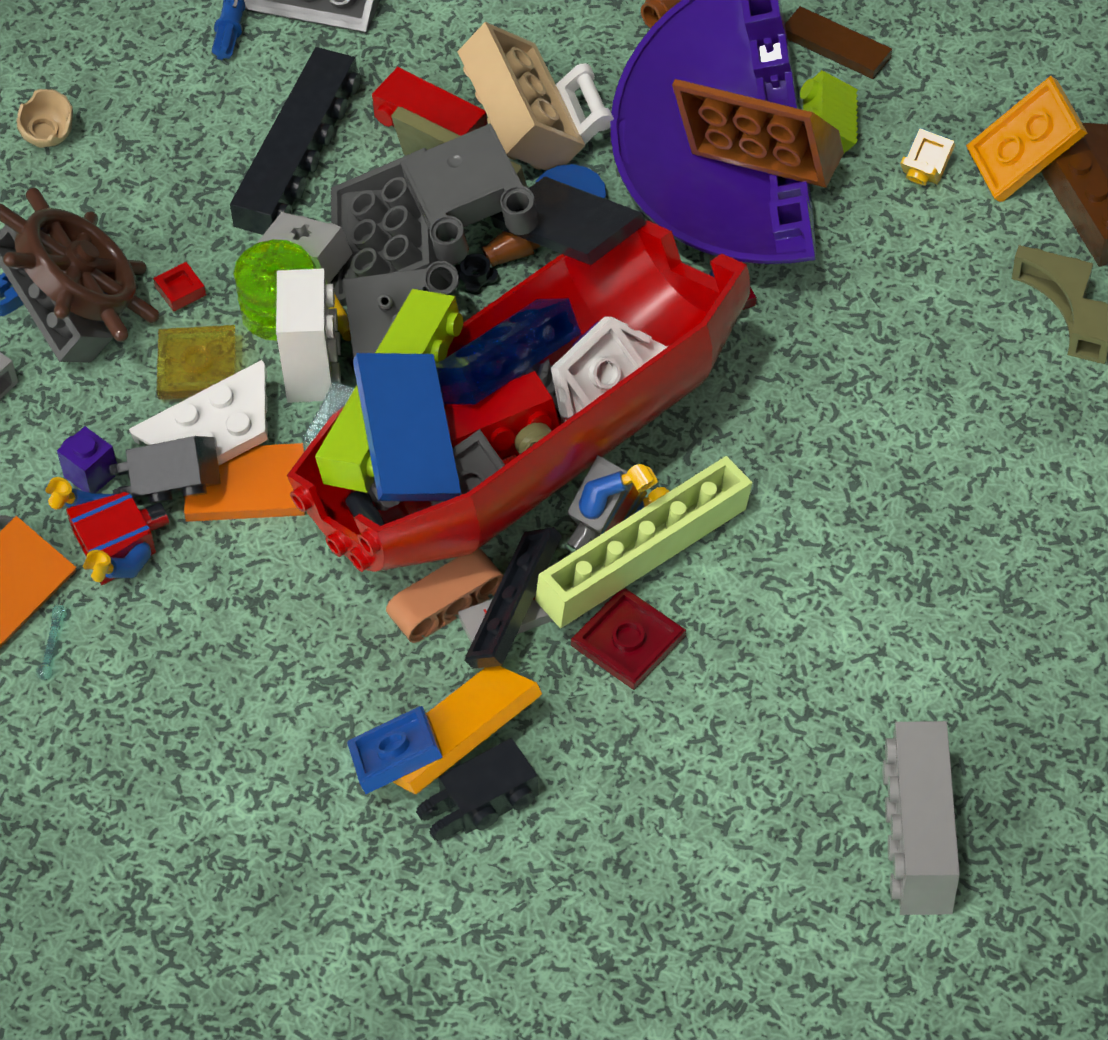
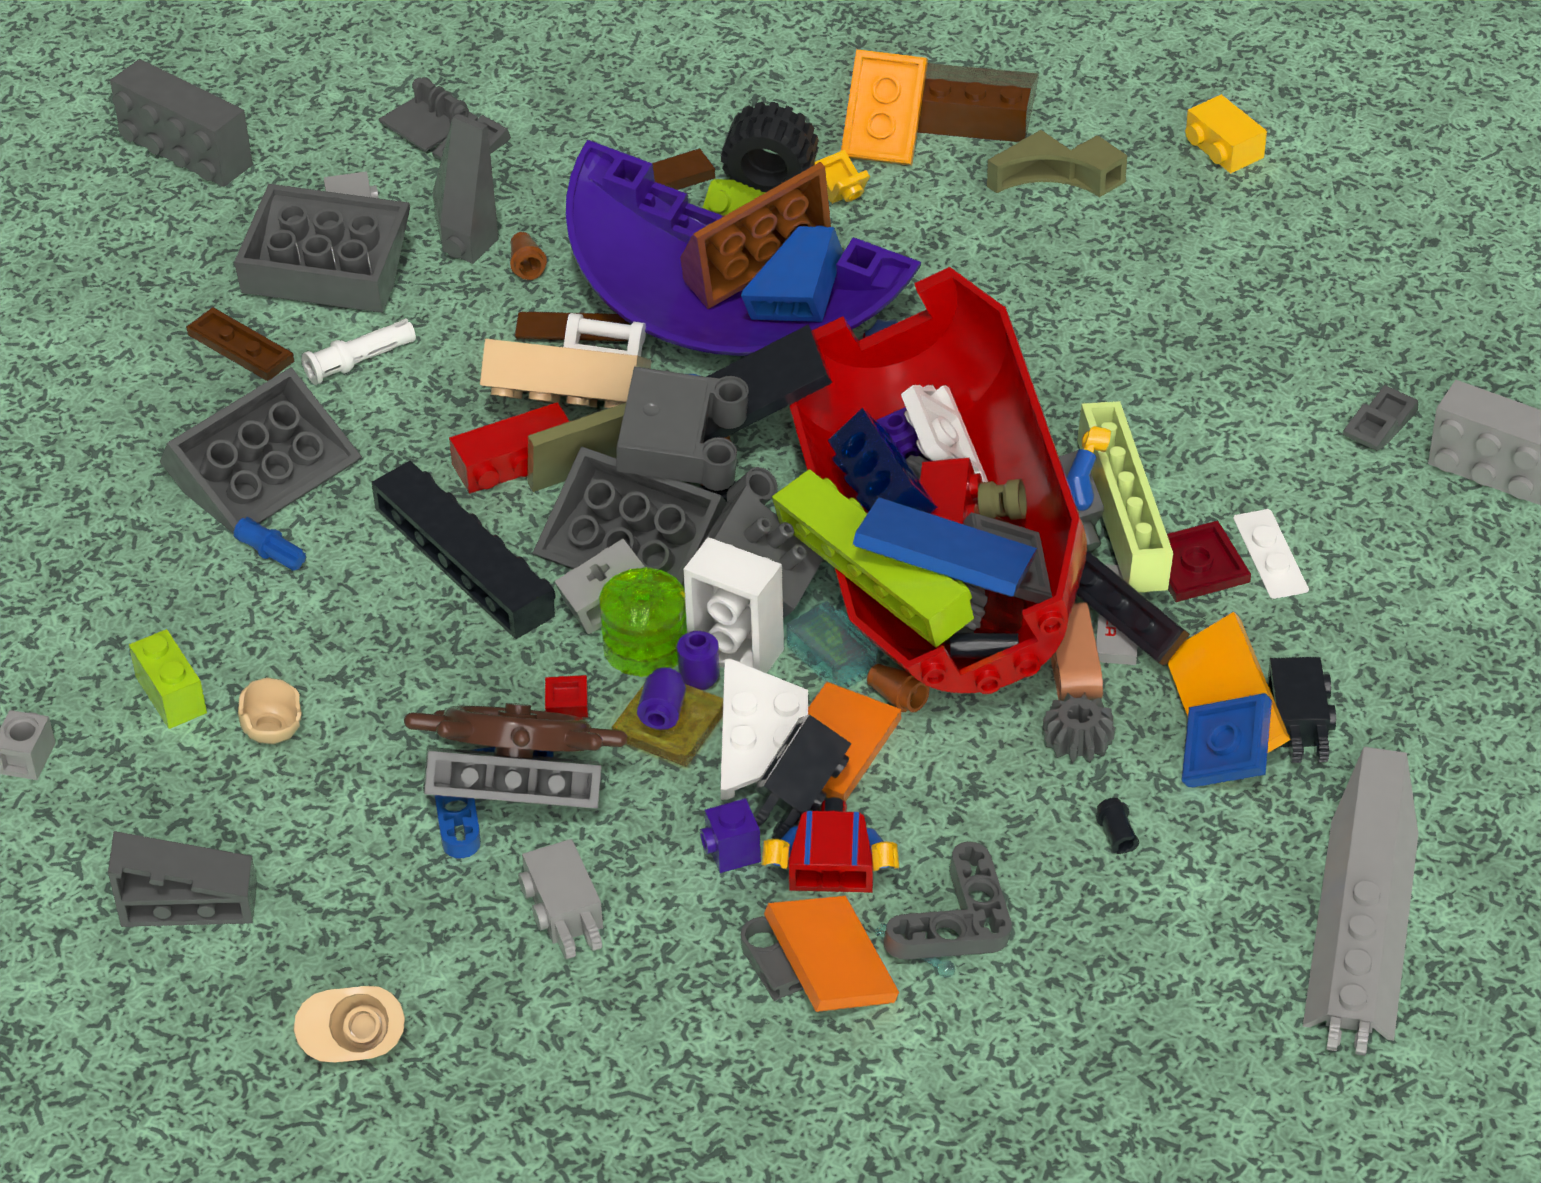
camera: 60 degrees left, 10 degrees down
none -> lime brick [129,629,207,729]
none -> reddish brown piece [515,312,630,341]
none -> dark purple brick [637,667,686,730]
none -> dark purple brick [677,631,720,691]
none -> black tyre [721,102,819,192]
none -> blue slope [741,226,843,322]
none -> dark grey beam [883,841,1012,959]
none -> dark grey gear [1043,693,1115,764]
none -> black pin [1095,798,1139,854]
none -> white piece [1233,509,1309,599]
none -> light grey hinge [1303,747,1418,1056]
none -> dark grey slope [1343,385,1418,451]

